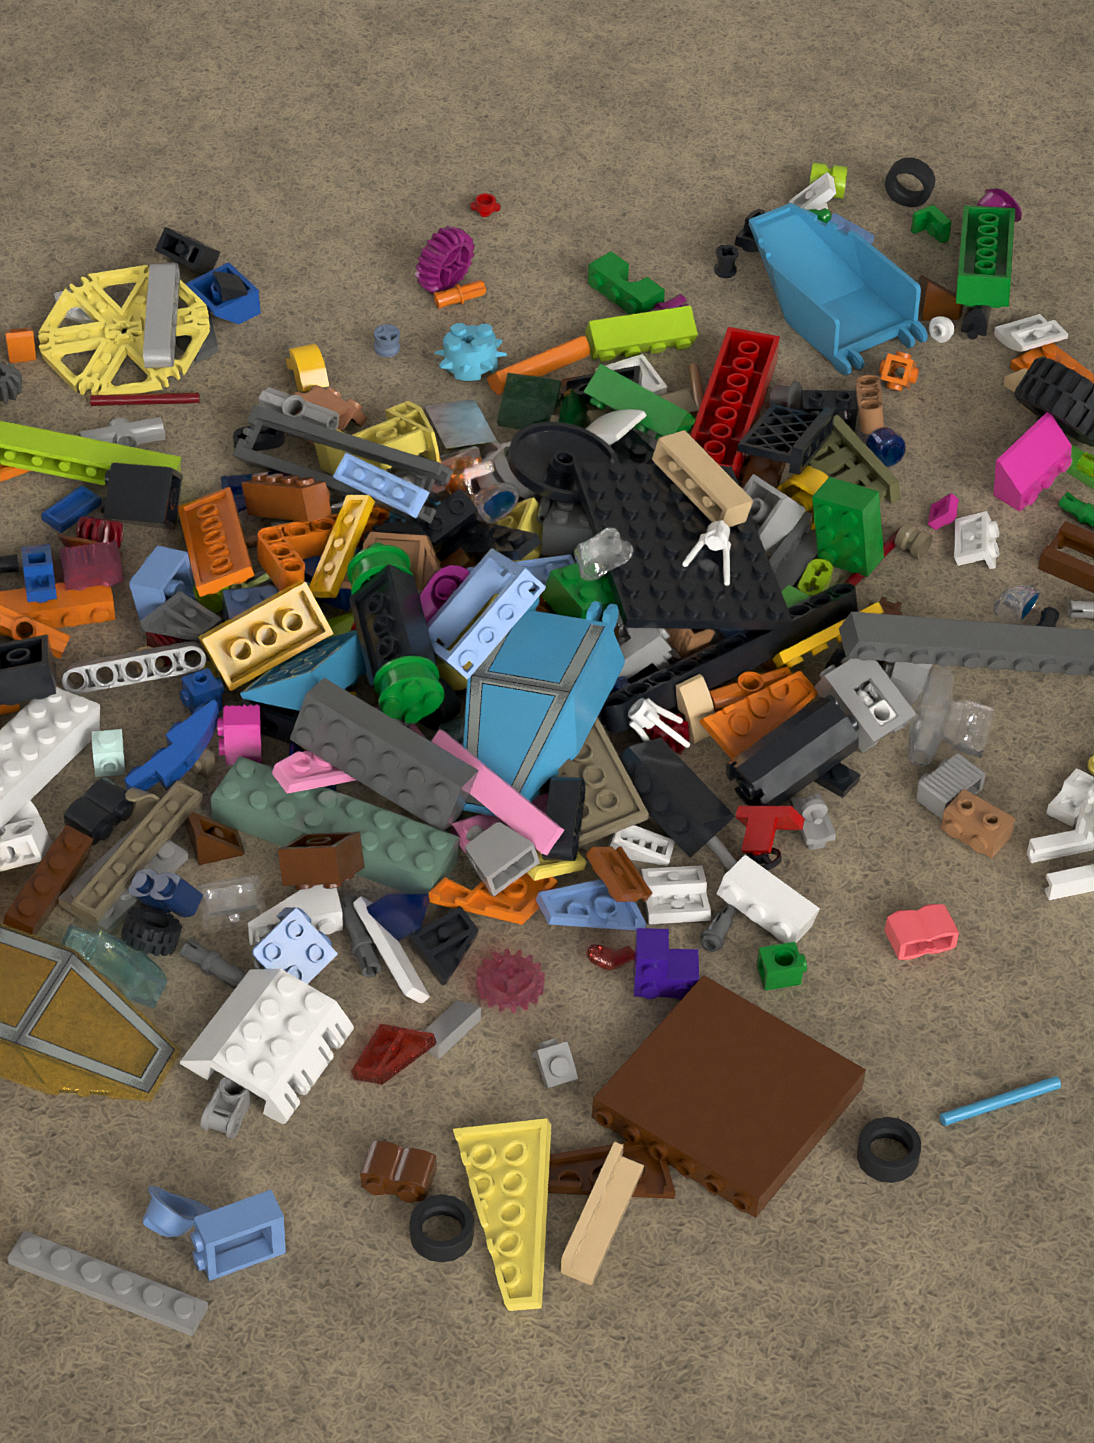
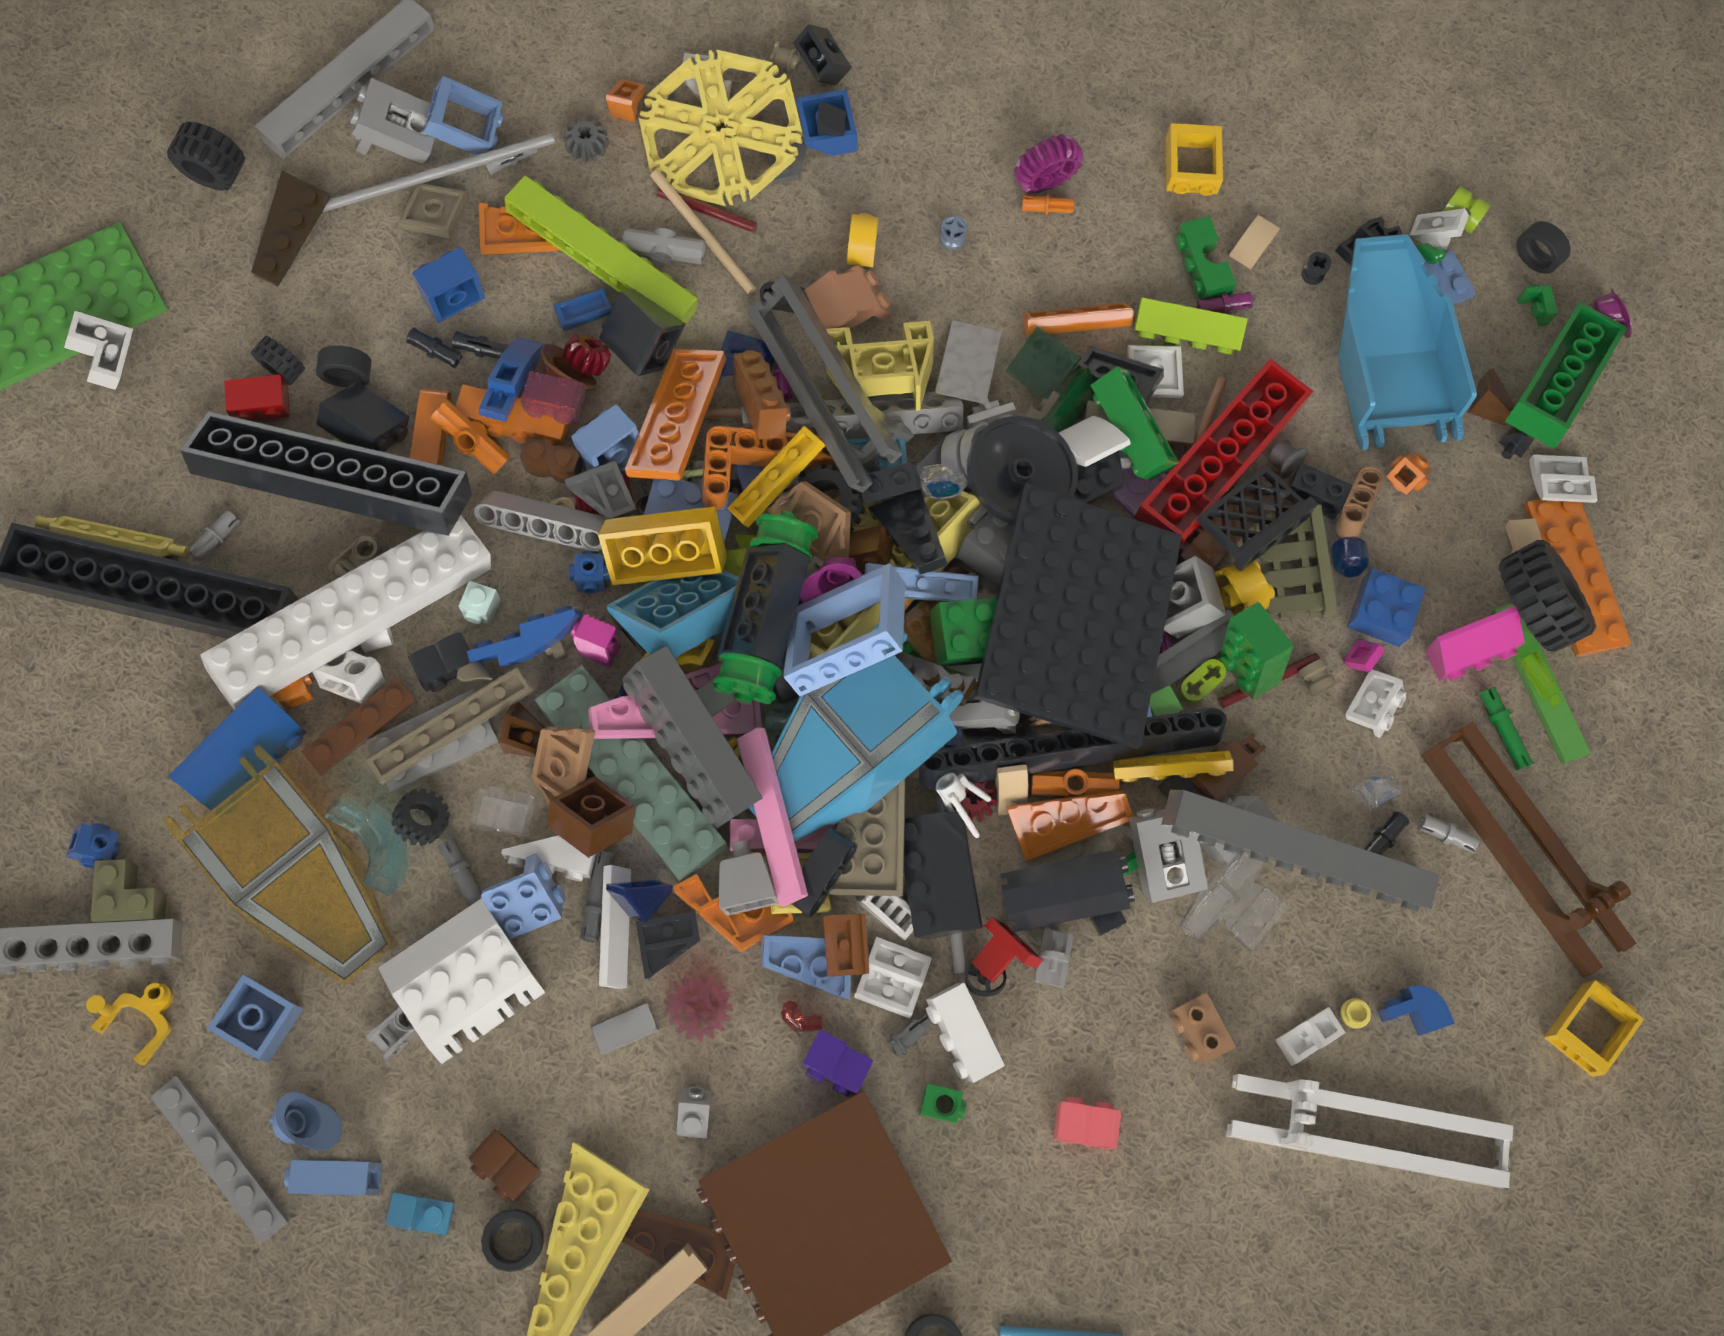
camera: 20 degrees right, 25 degrees up
dark blue brick [128,869,203,917] -> none
light grey beam [143,262,180,369] -> none
light grey piece [259,387,340,430] -> none
light blue tile [333,453,429,518] -> none
clear red wing [351,1024,437,1085] -> none
medium azure brick [435,323,507,381] -> none
clear orange bracket [445,454,495,498] -> none
red plate [470,193,501,217] -> none
clear piece [574,528,633,581] -> none
tan brick [652,430,753,527] -> none
white plant [682,520,731,586] -> none
light grey brick [916,753,986,820] -> none
white plate [929,316,954,343] -> none
none -> medium blue brick [207,974,304,1063]
none -> dark azure slope [386,1192,455,1235]
none -> reddish brown brick [520,438,583,484]
none -> medium nougat wing [531,726,596,805]
none -> tan piece [650,170,756,295]
none -> yellow window [1166,123,1223,196]
none -> tan slope [1228,215,1280,271]
none -> blue brick [1347,568,1426,647]

